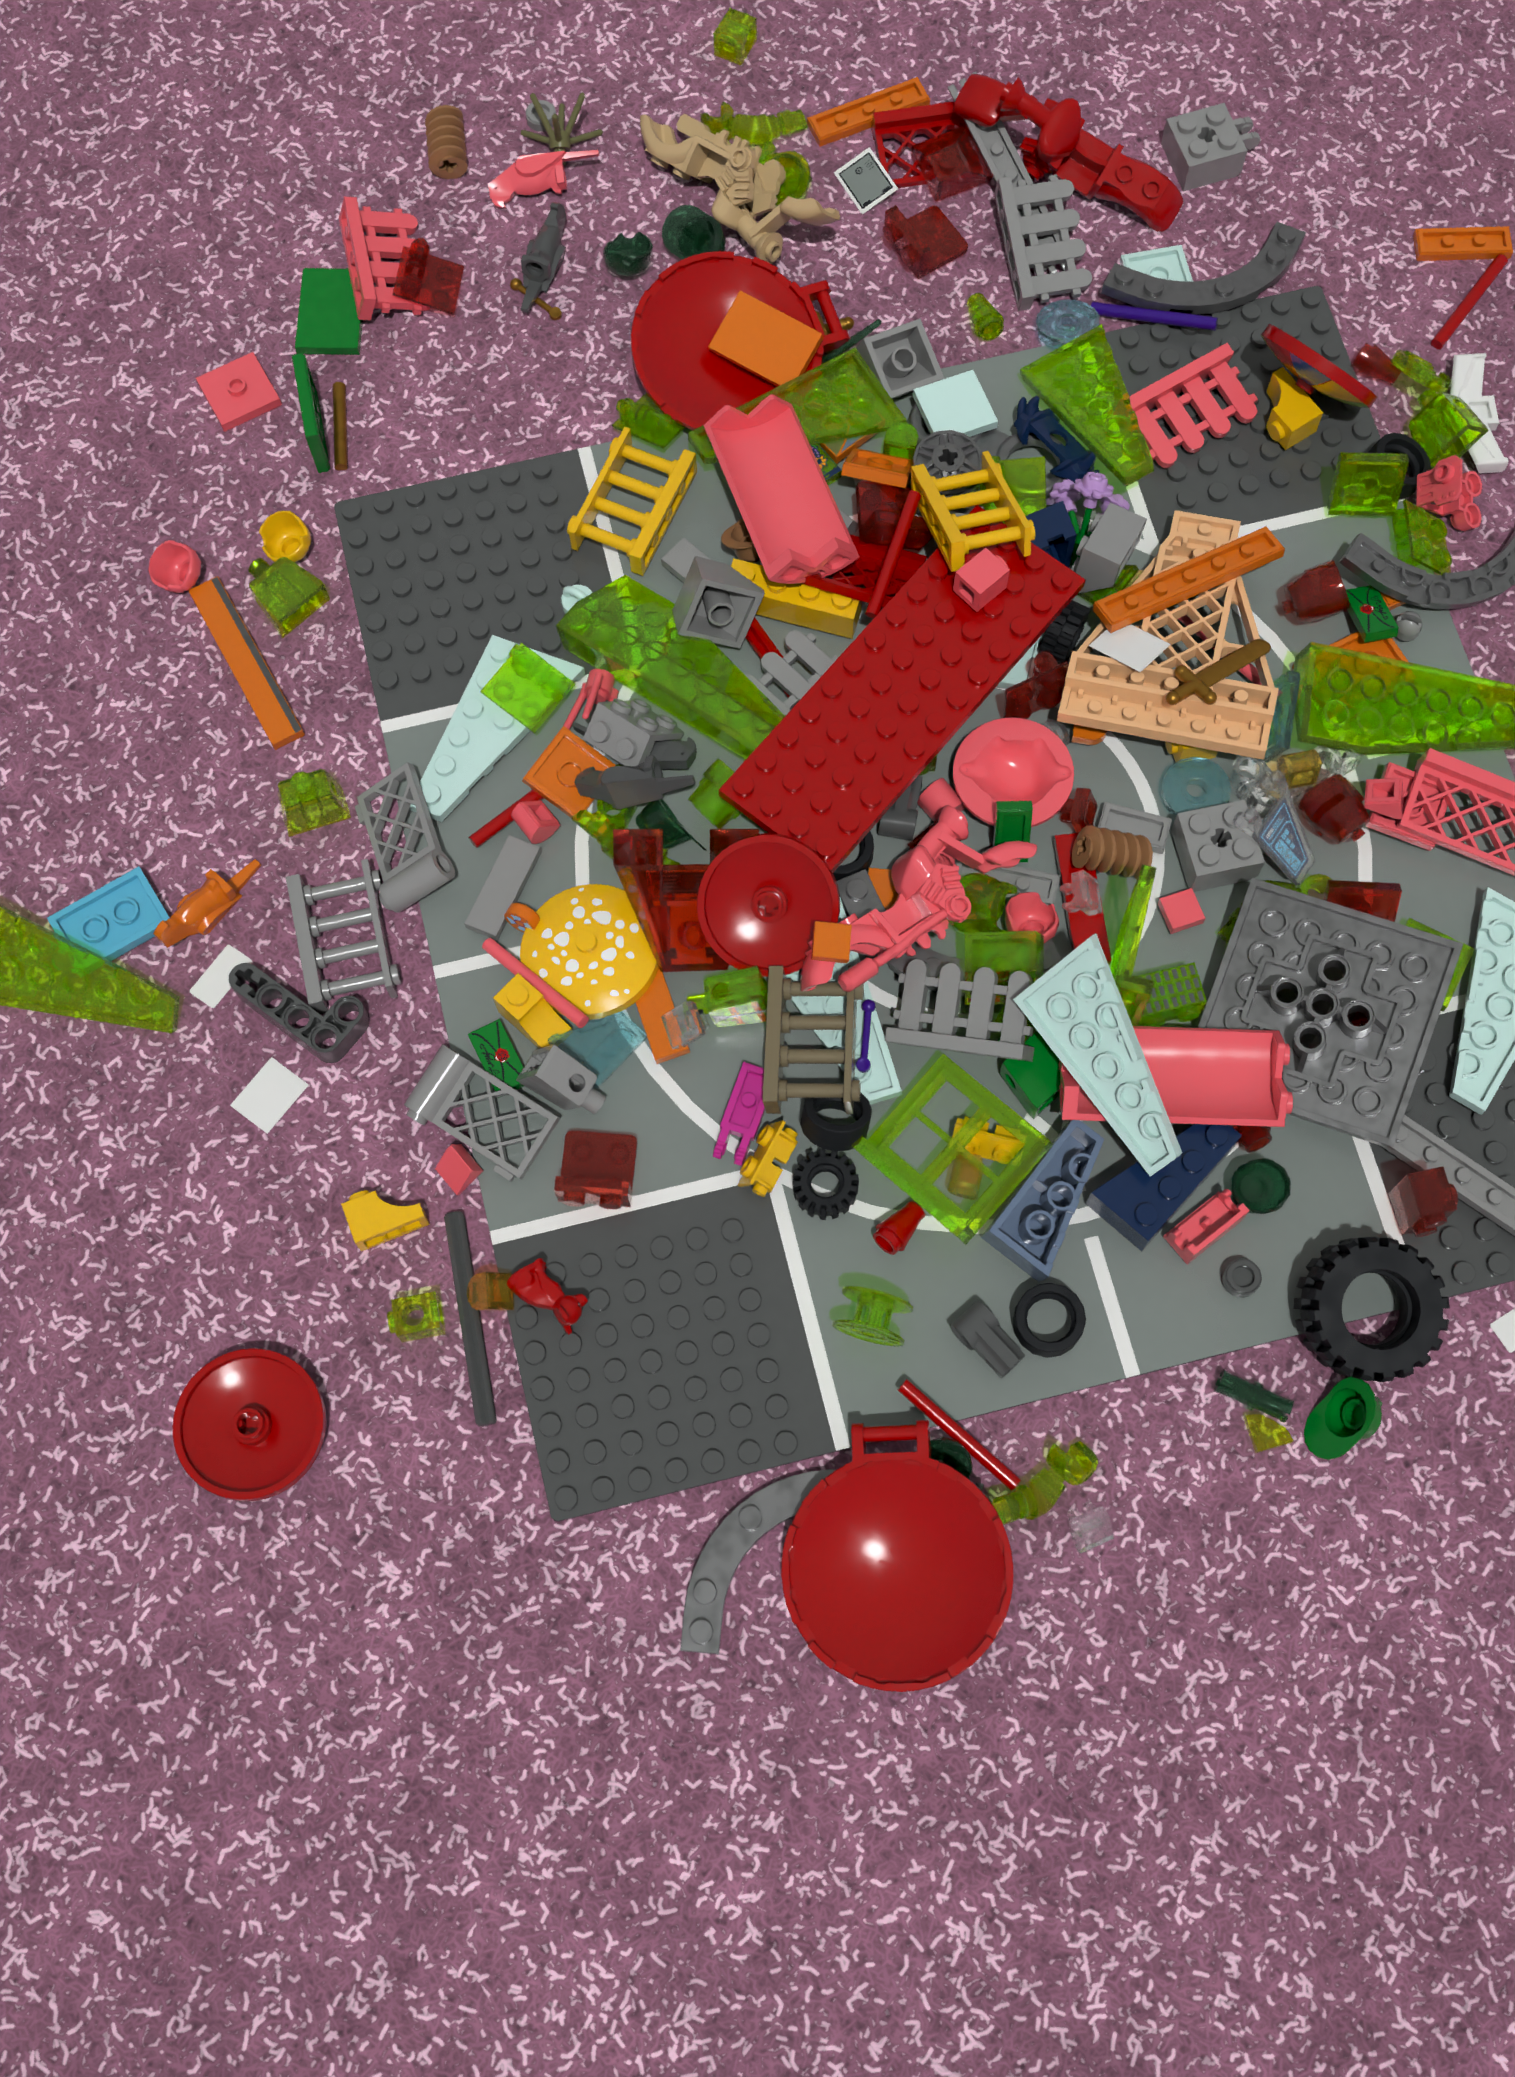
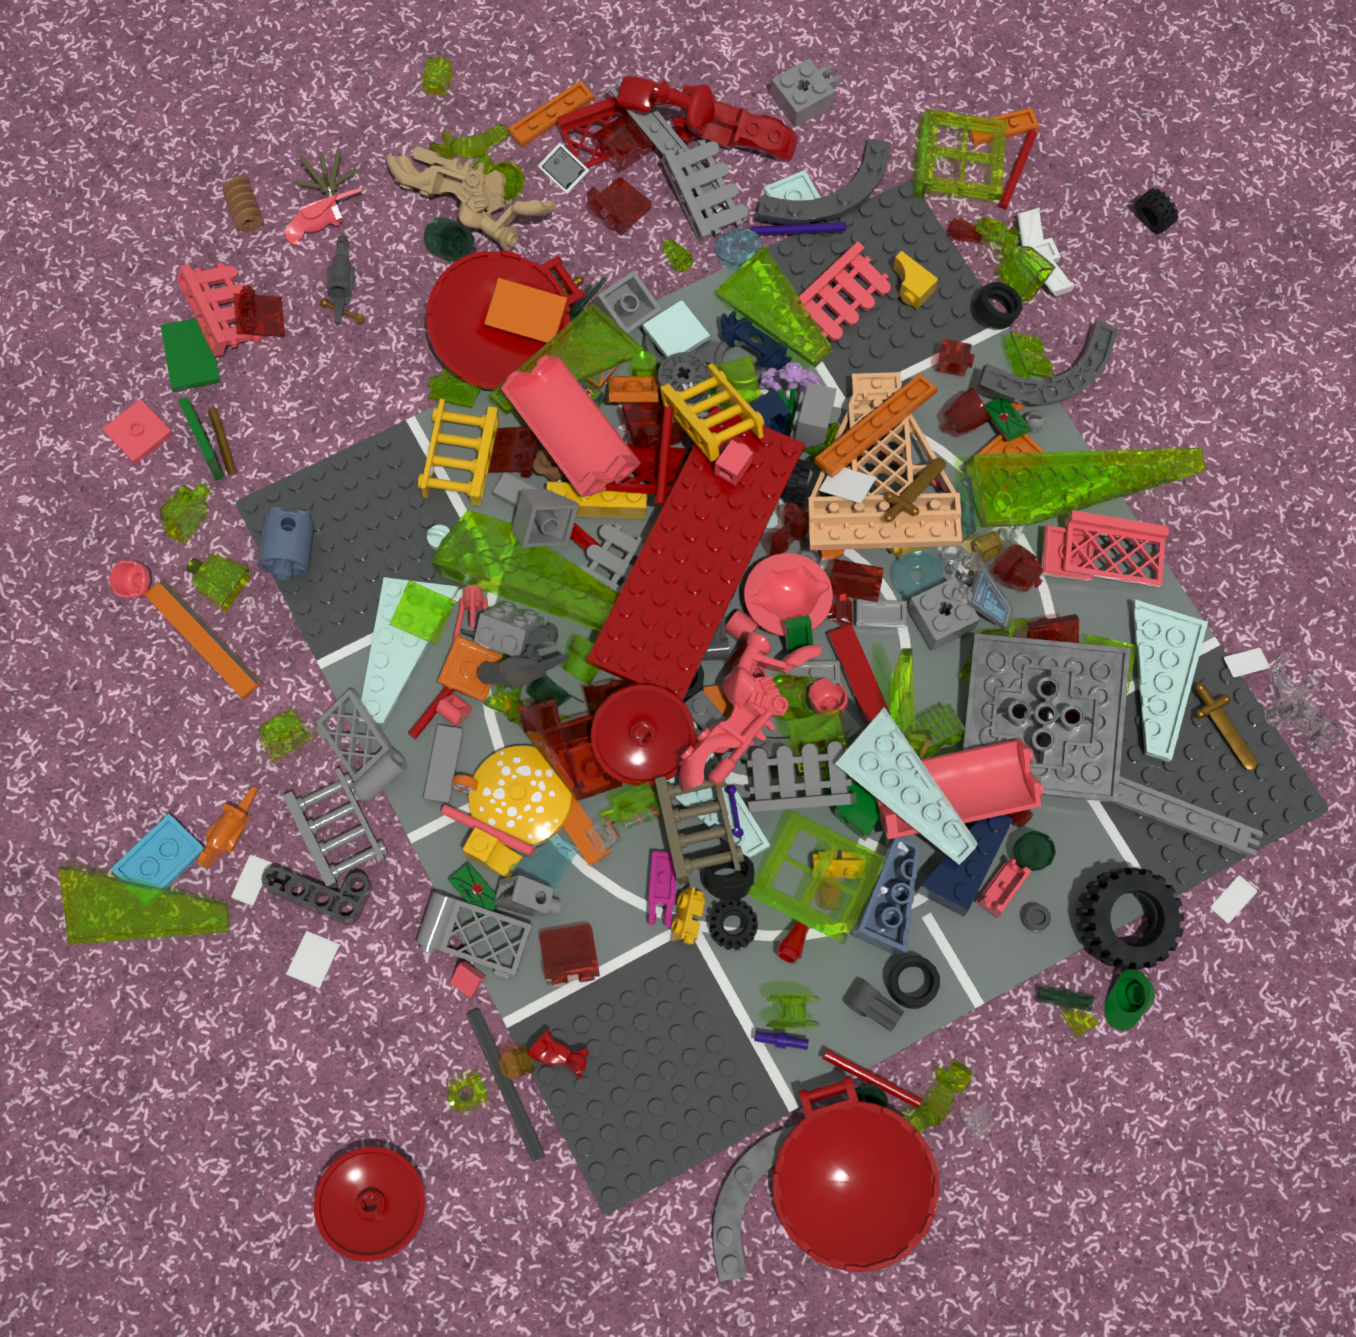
camera: 20 degrees left, 0 degrees up
yellow hair [259,511,311,565] -> none
yellow arch [341,1190,430,1252] -> none
light grey tile [526,100,556,132] -> none
clear green hair [603,232,653,277] -> none
orange tile [811,921,852,964] -> none
clear tile [1060,870,1102,916] -> none
medium nougat piece [1072,825,1153,880] -> none
coral tile [1157,888,1205,934] -> none
dish [1261,324,1378,409] -> none
clear neon green hinge [1327,452,1409,516] -> none
coral slope [1364,778,1403,820] -> none
clear red brick [1388,1166,1458,1237] -> none
coral piece [1416,455,1482,532] -> none
none -> clear neon green torso [159,483,210,546]
none -> sand blue cylinder [257,507,314,581]
none -> clear red hinge [488,426,540,478]
none -> dark purple bar [754,1031,809,1050]
none -> clear red hinge [830,559,884,602]
none -> clear neon green window [914,108,1007,201]
none -> clear red brick [936,339,974,376]

